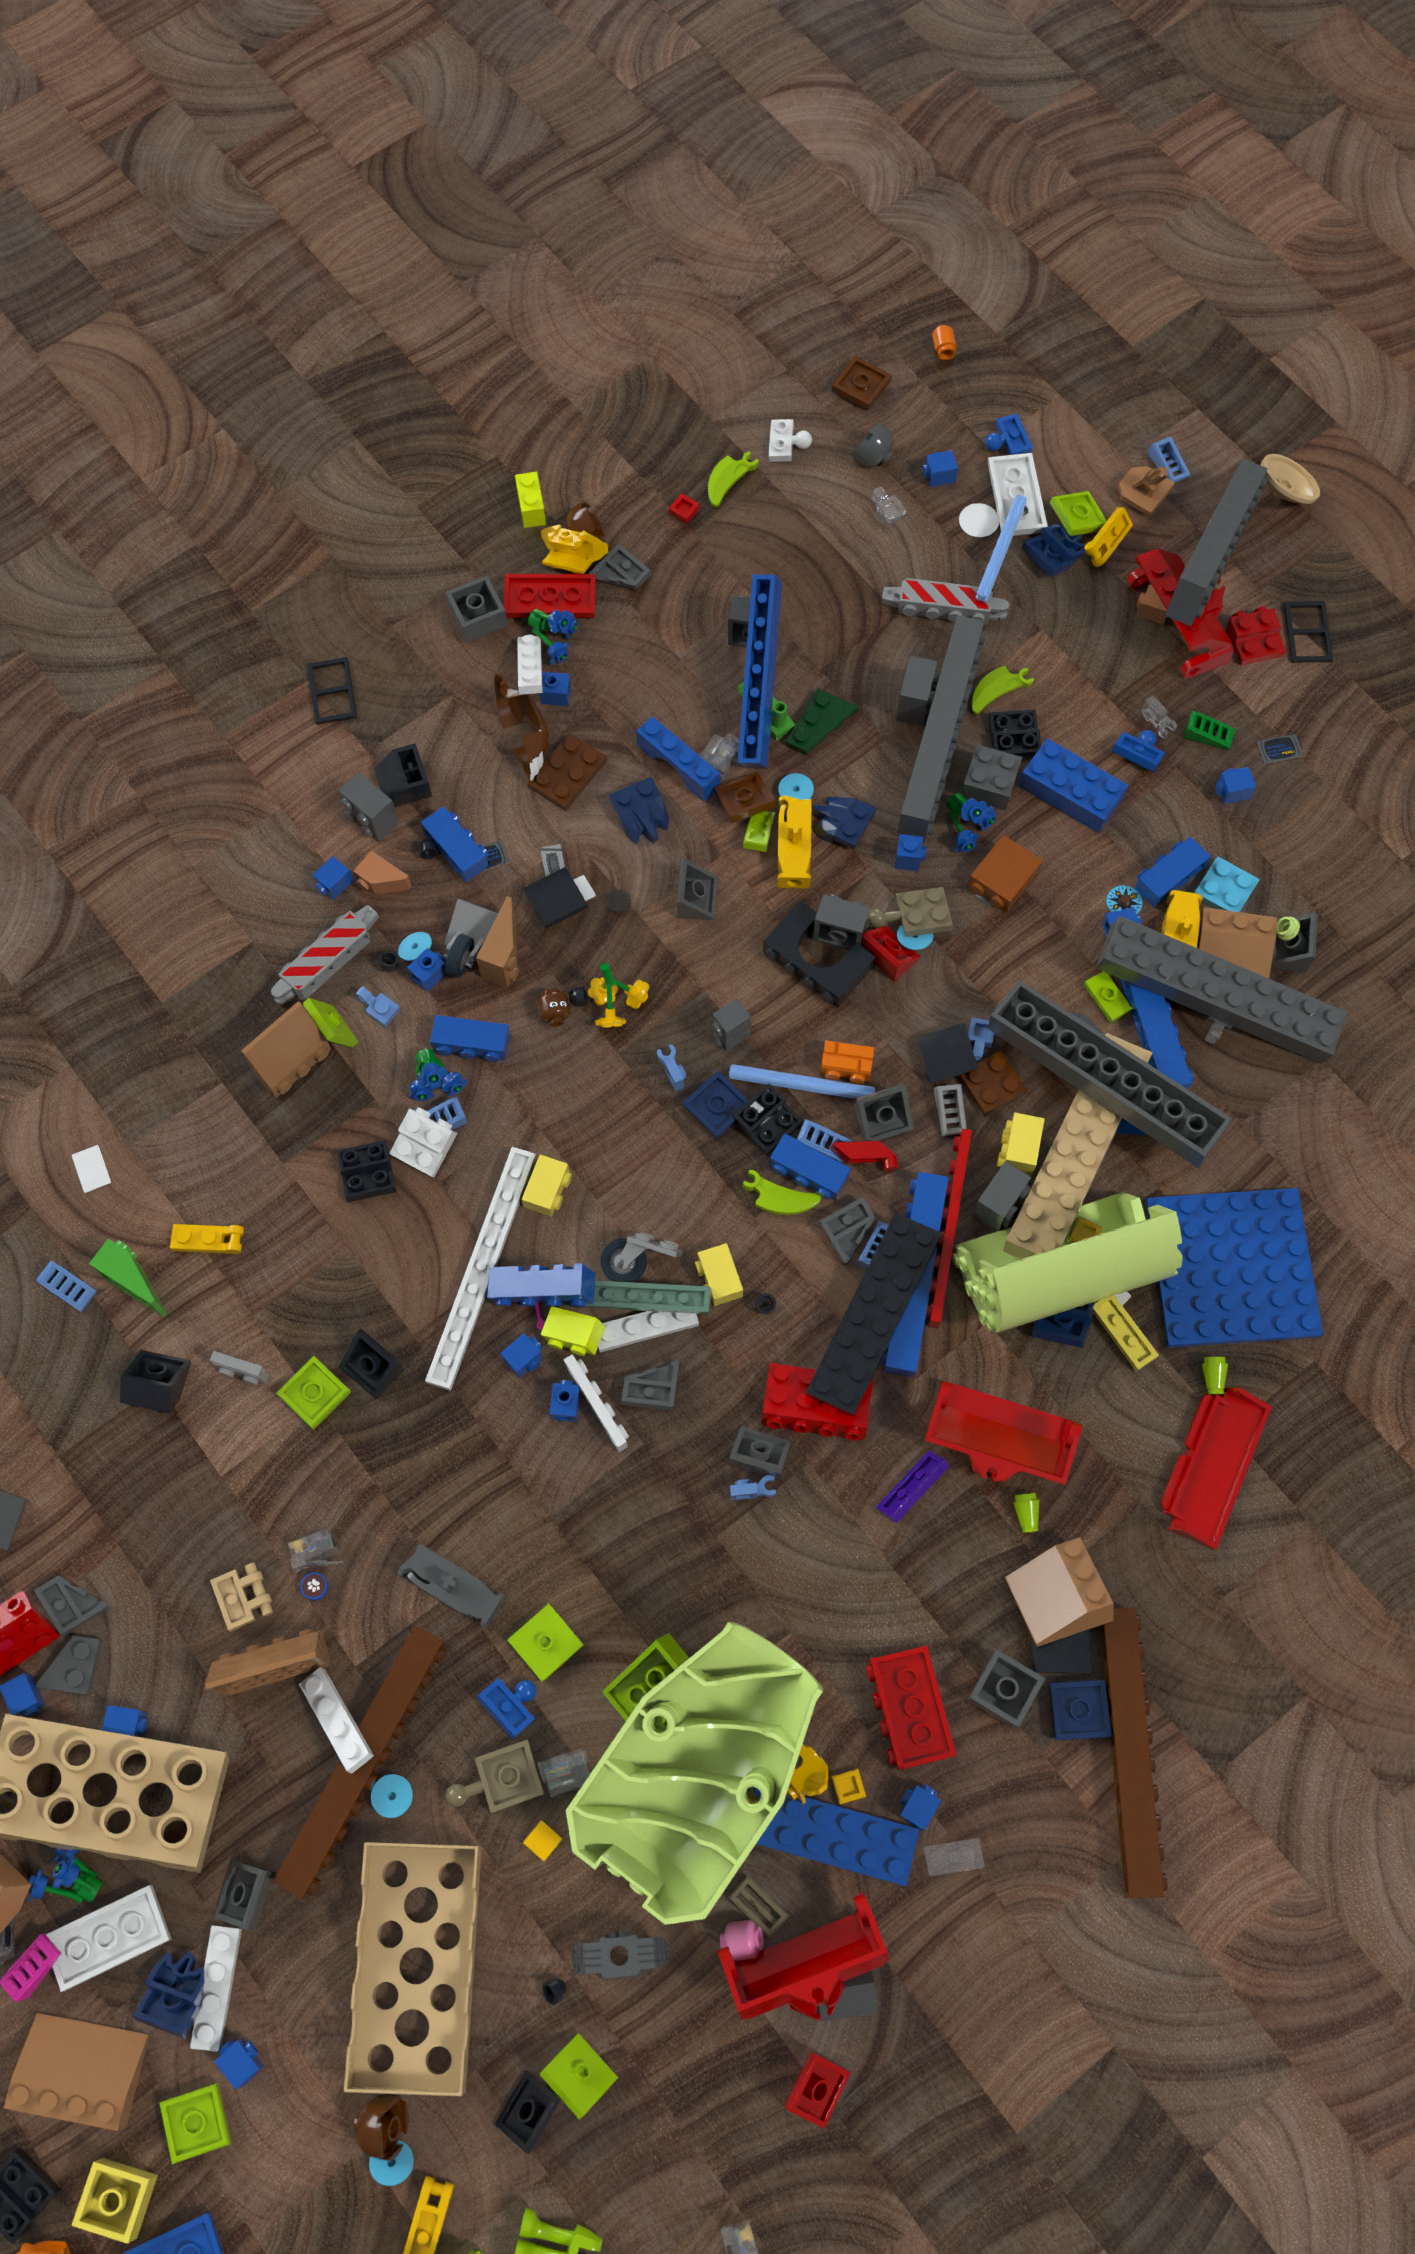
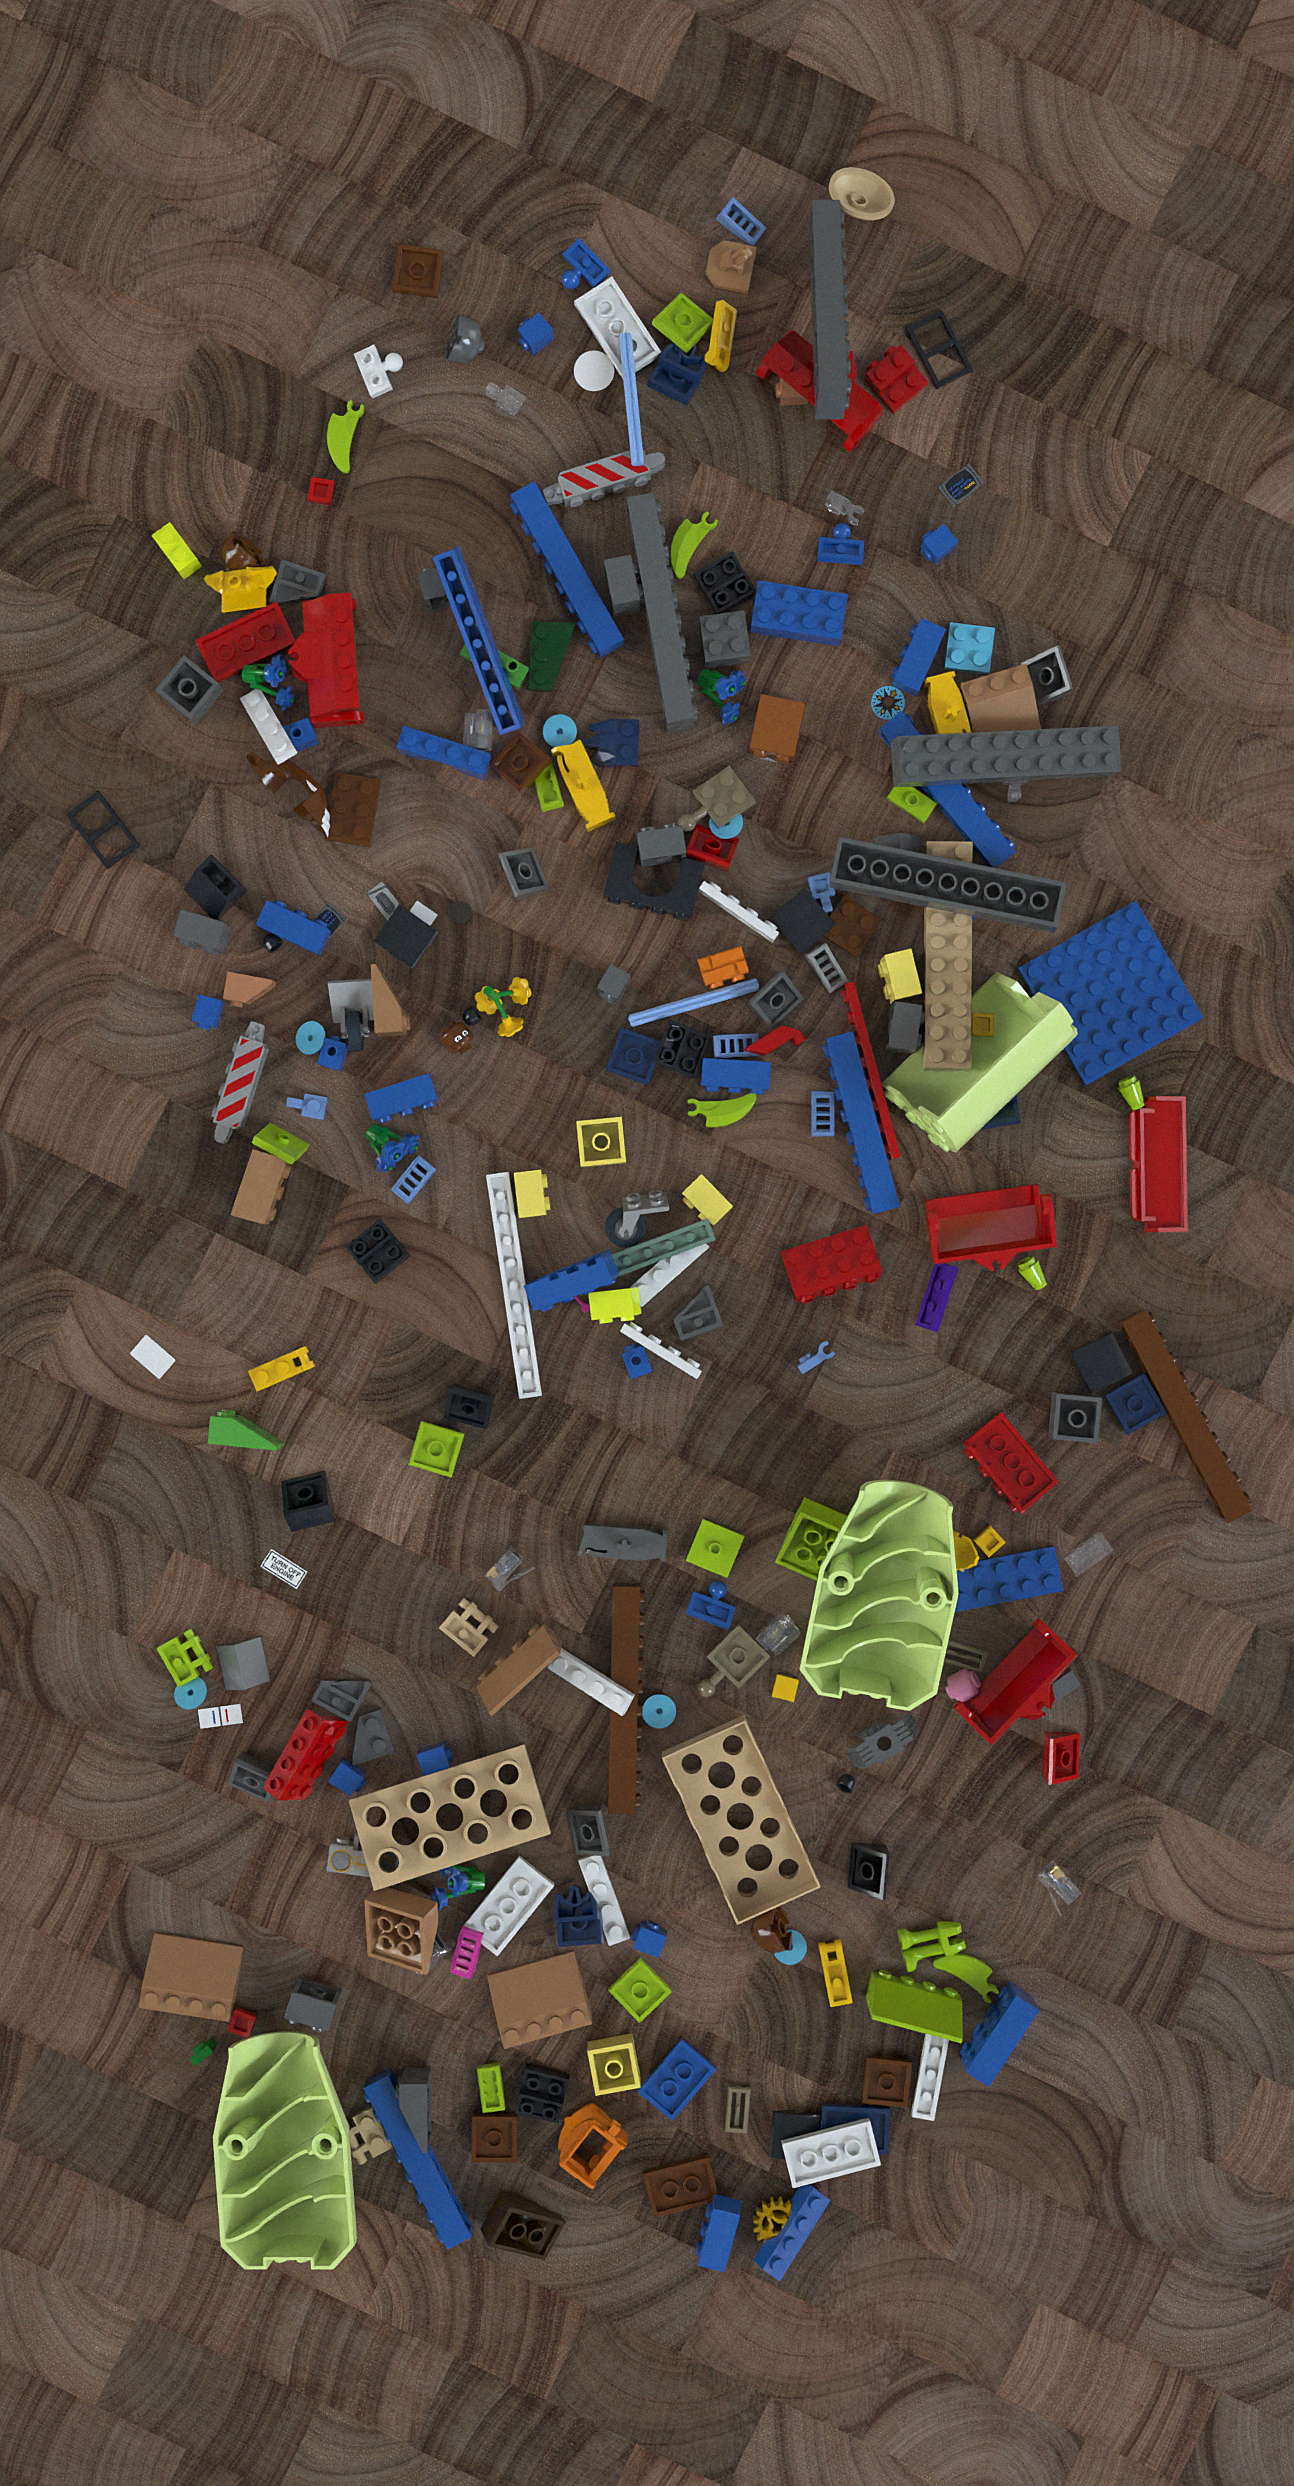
camera: 30 degrees left, 20 degrees up
medium blue slope [36,1261,97,1312] -> none
light grey plate [210,1351,270,1386] -> none
tile [300,1572,329,1601] -> none
black hinge [379,951,399,973] -> none
white plate [389,1107,457,1177] -> none
blue brick [500,1333,543,1378] -> none
lime plate [540,2033,618,2120] -> none
dark blue plate [609,777,669,844] -> none
medium blue plate [657,1044,687,1092] -> none
dark grey slope [729,1426,791,1481] -> none
black hinge [755,1293,776,1314] -> none
black plate [806,1213,942,1417] -> none
dark grey wing [818,1197,876,1265] -> none
blue brick [895,834,927,871] -> none
blue brick [899,1784,941,1831] -> none
orange brick [932,325,957,360] -> none
slope [1005,1537,1114,1647] -> none
light yellow plate [1093,1295,1159,1372] -> none
green slope [1184,711,1235,750] -> none
yellowish green plate [1276,917,1300,941] -> none
none -> white sticker [261,1549,307,1589]
none -> red piece [288,592,365,728]
none -> blue brick [510,482,624,658]
none -> light yellow brick [576,1117,626,1167]
none -> white plate [699,881,779,943]

